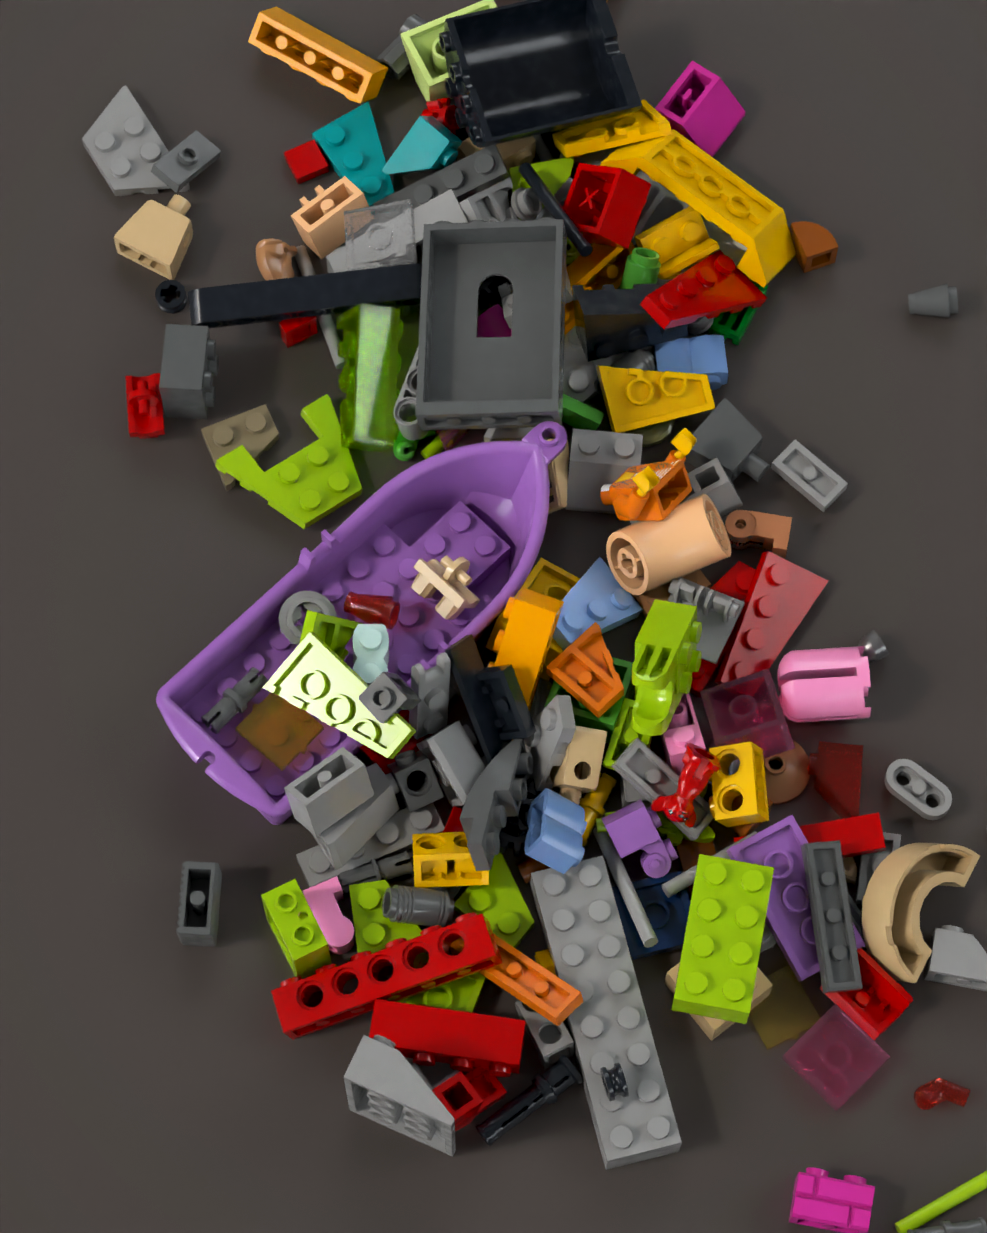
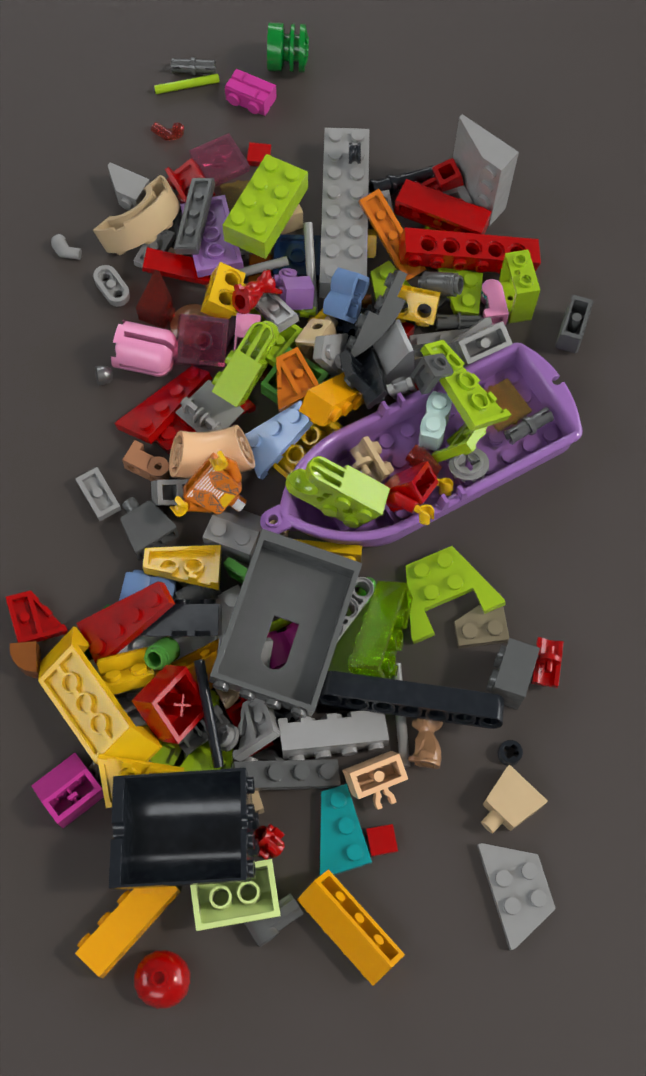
camera: 165 degrees left, 0 degrees up
dark grey plate [151,130,221,193] -> none
clear tile [344,199,417,271] -> none
teal slope [382,116,463,174] -> none
none -> red wing [5,590,68,643]
none -> red tile [247,142,272,167]
none -> lime brick [286,456,390,529]
none -> red torso [385,461,453,525]

